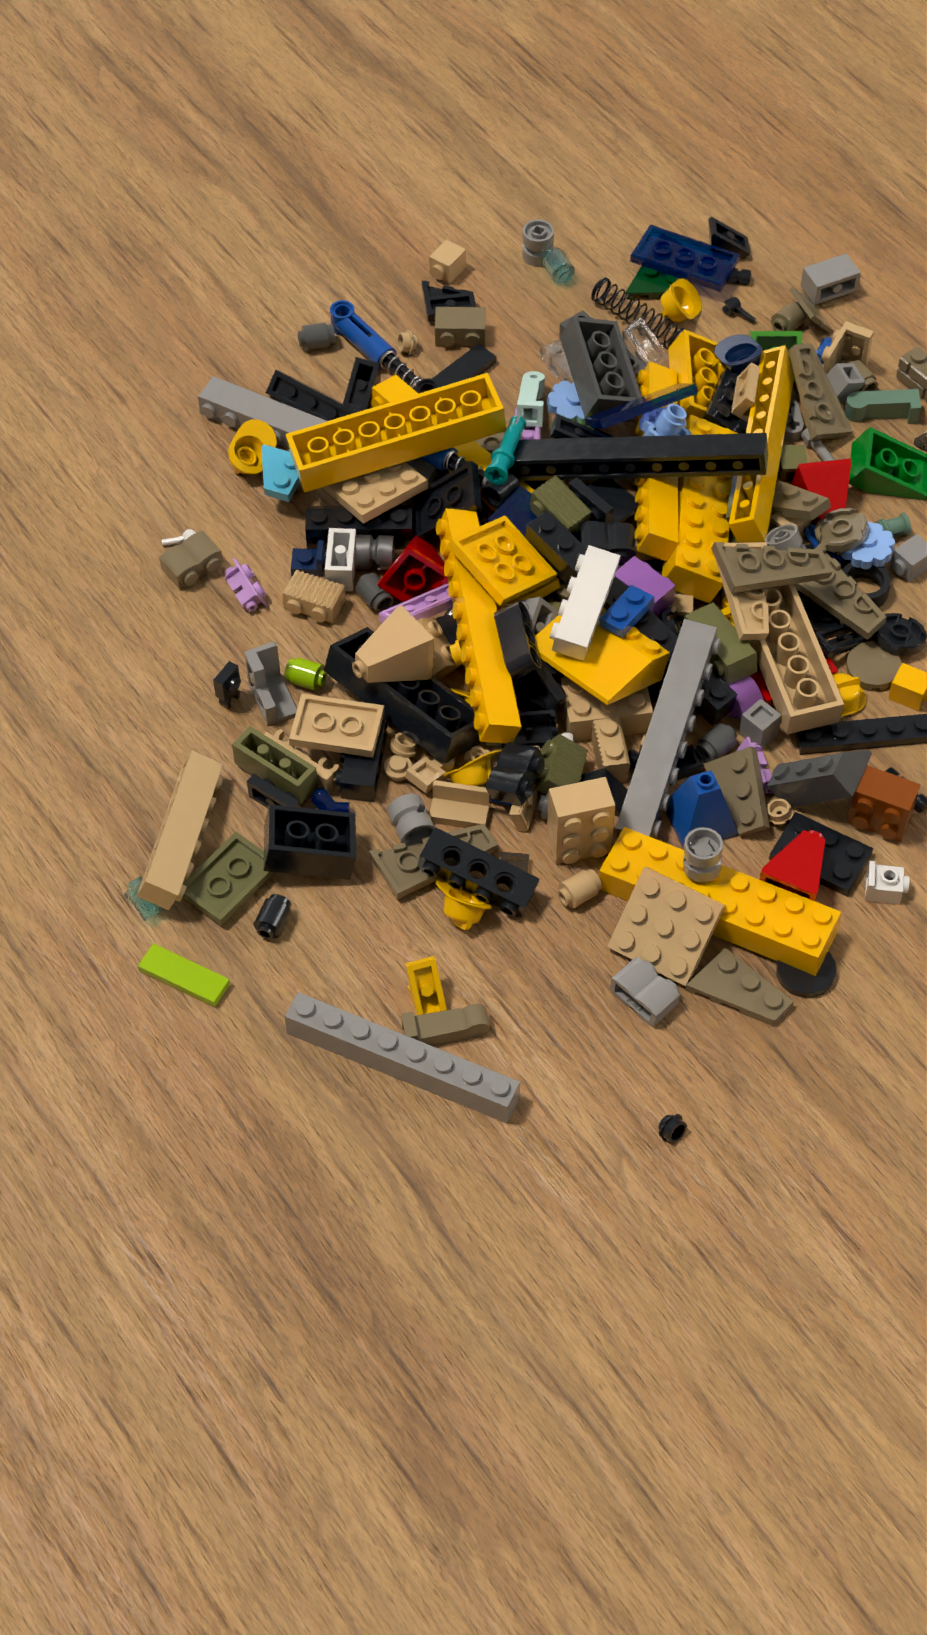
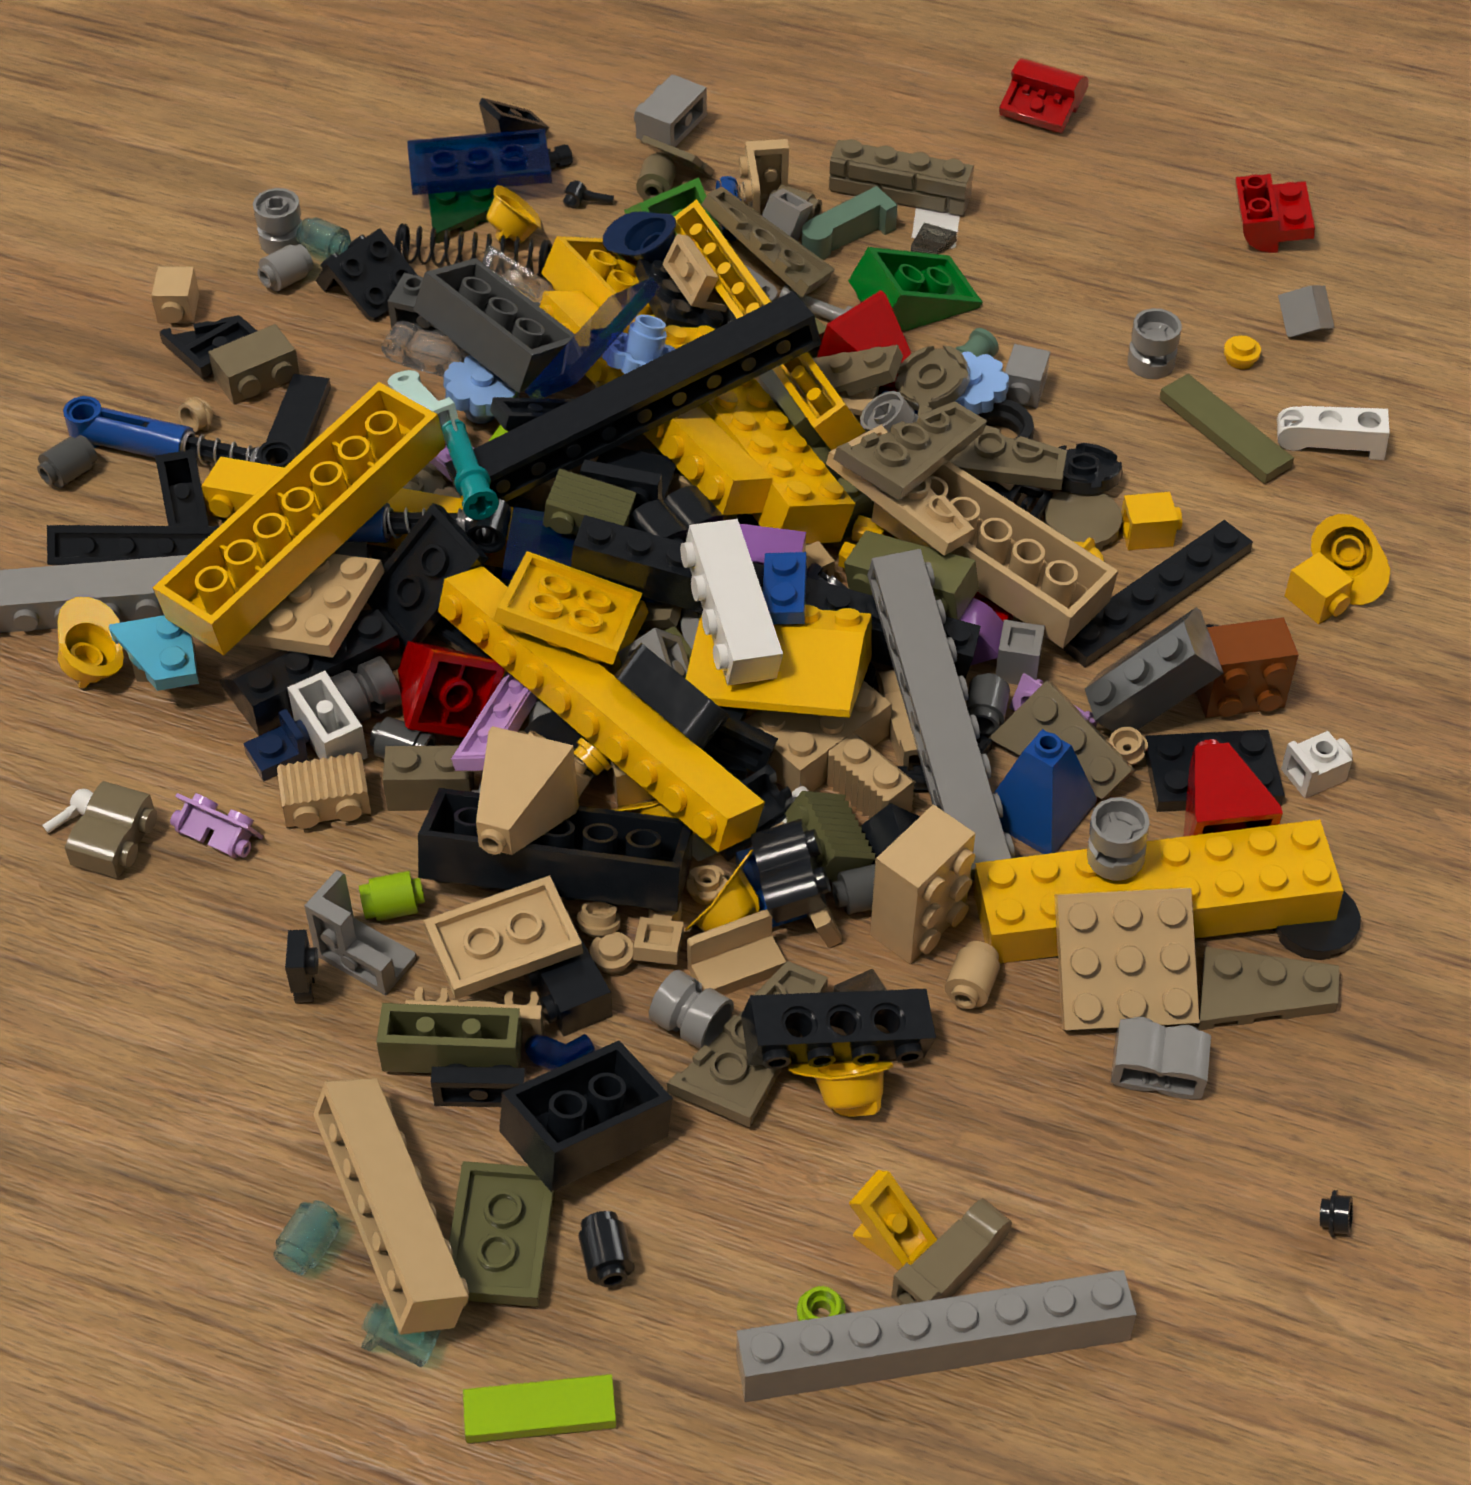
camera: 35 degrees left, 5 degrees down
none -> light grey brick [257,244,313,292]
none -> clear light blue brick [273,1200,341,1275]
none -> black bracket [316,228,418,321]
none -> dark tan brick [383,746,474,811]
none -> lime plate [797,1286,846,1321]

